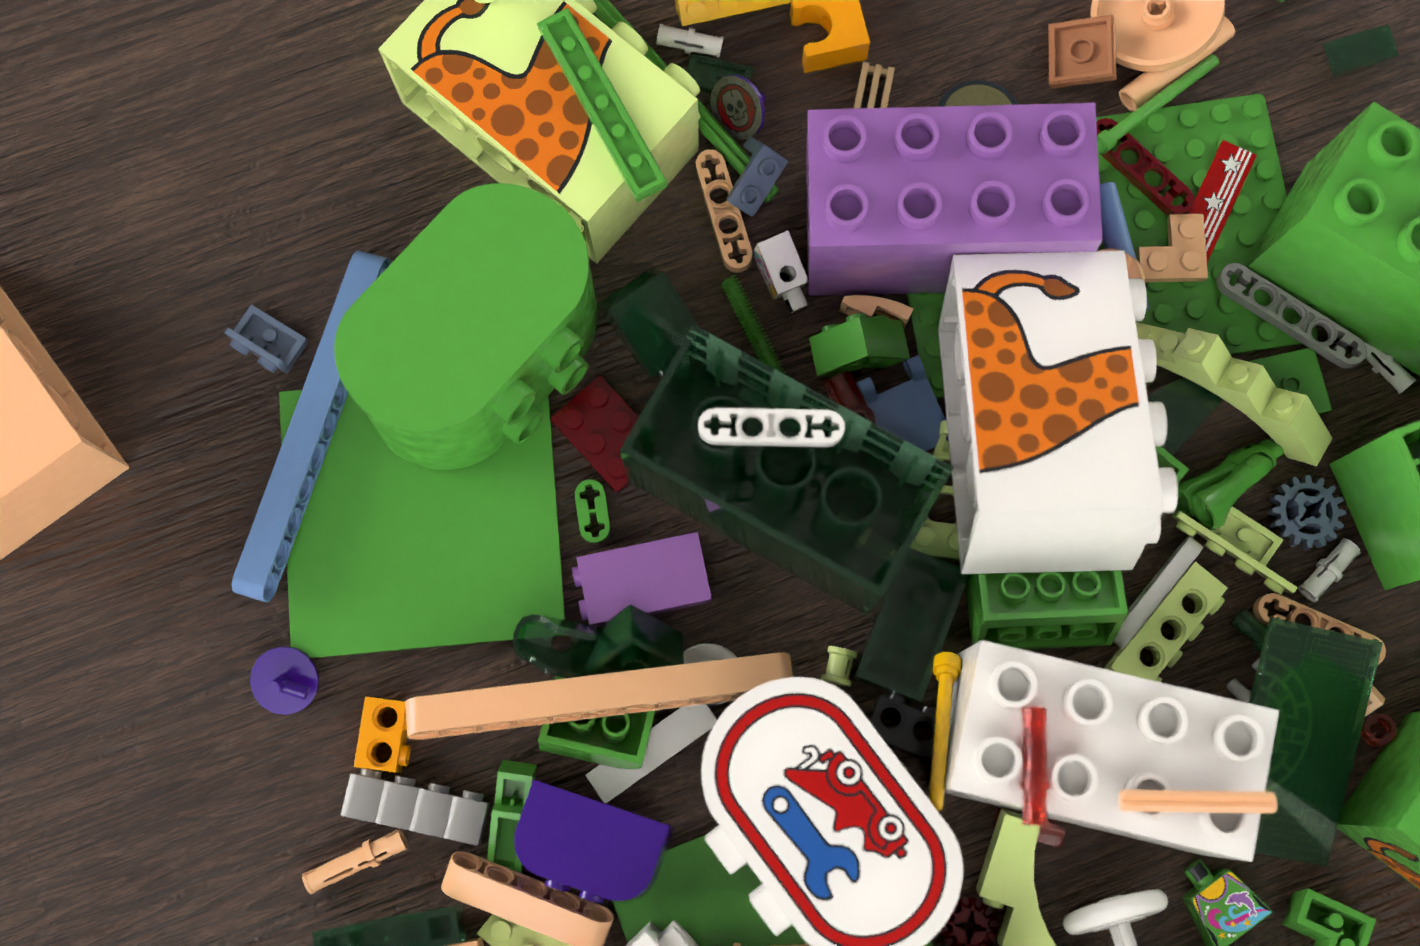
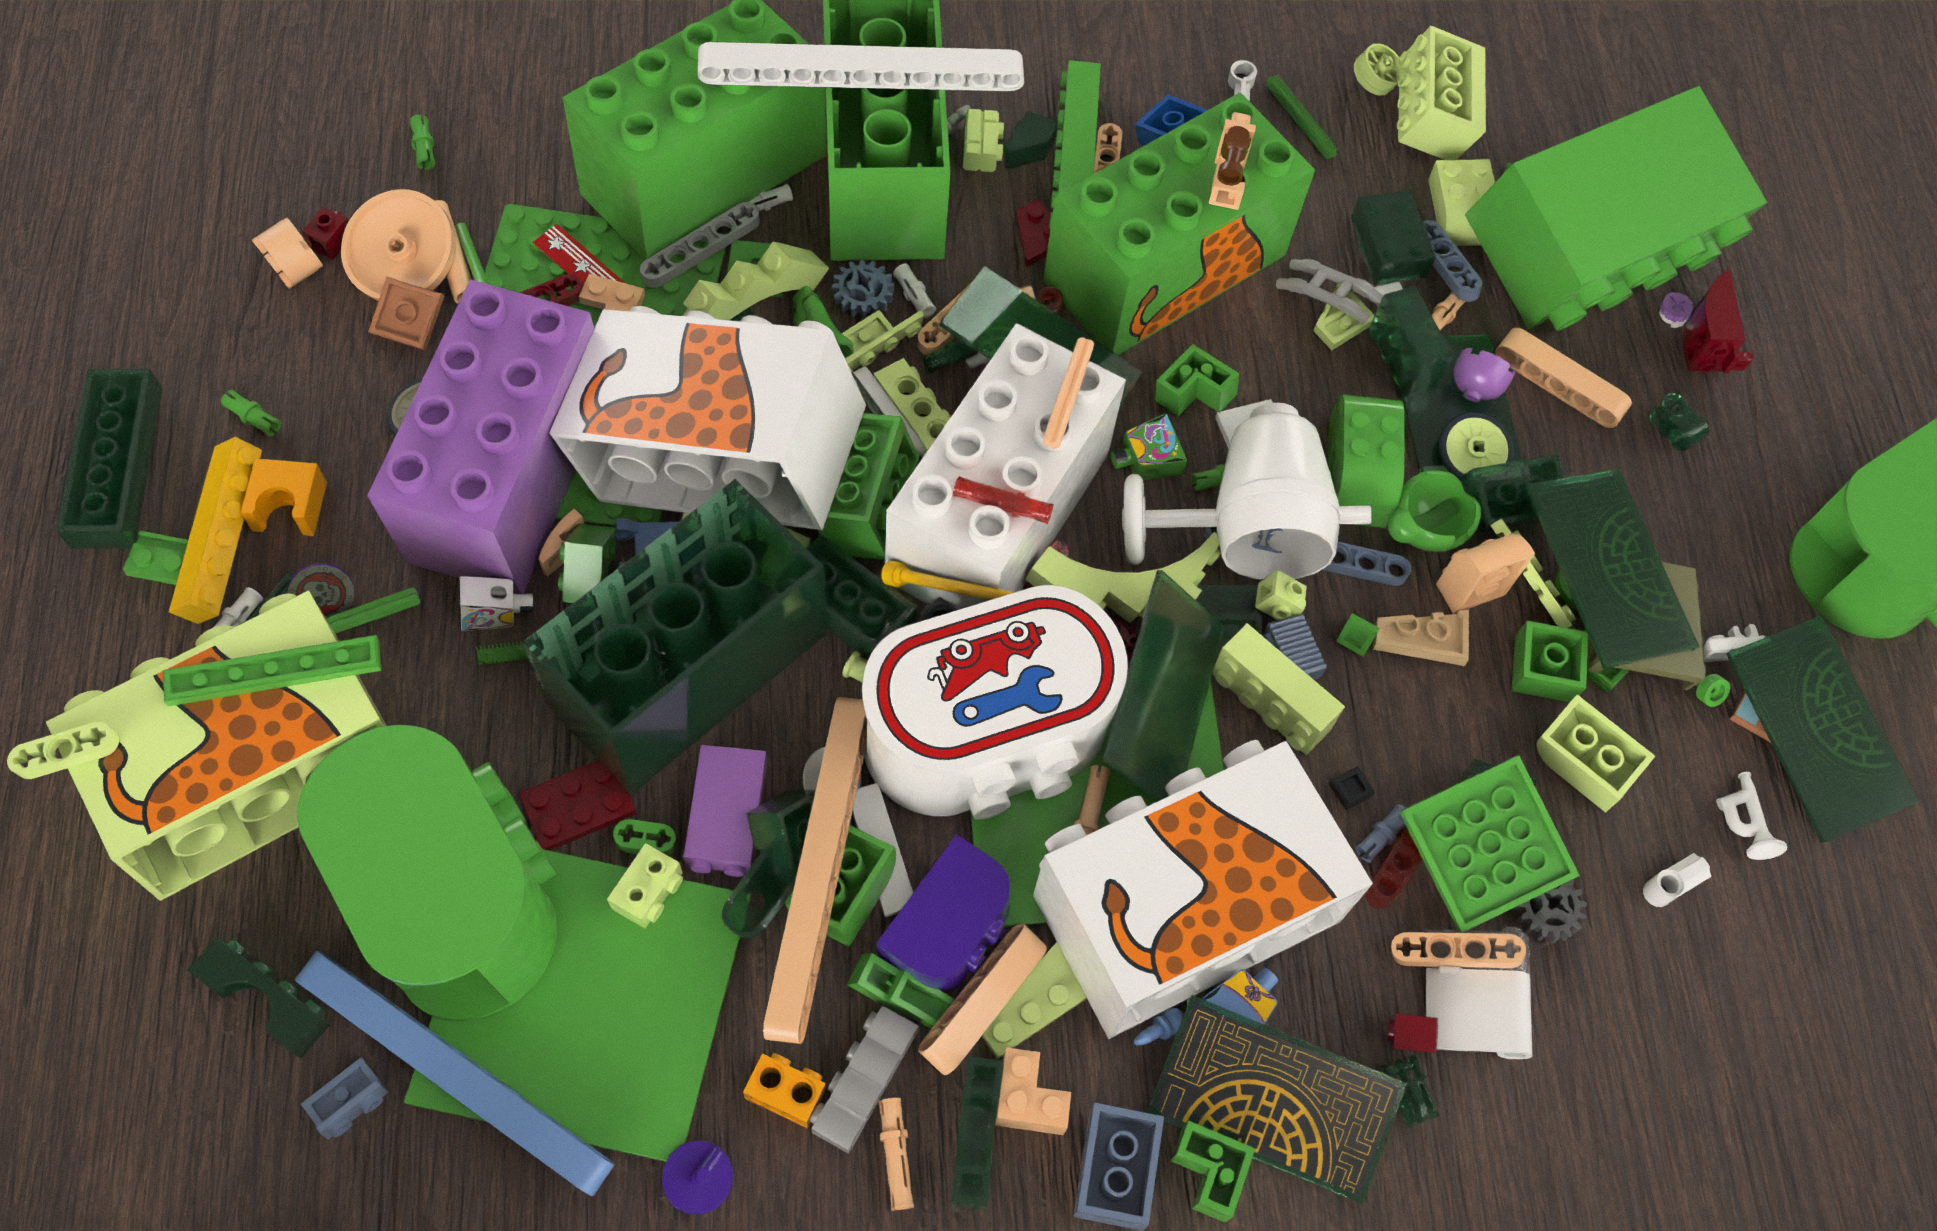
camera: 80 degrees left, 15 degrees down
clear green slope [597,268,706,377] -> none
light nougat beam [696,149,752,273] -> none
white beam [698,408,845,447] -> none
sand blue bracket [726,135,789,216] -> none
tan tile [854,62,895,109] -> none
clear green slope [1323,24,1399,77] -> none
none -> clear green arch [187,937,330,1059]
none -> yellowish green brick [607,843,683,929]

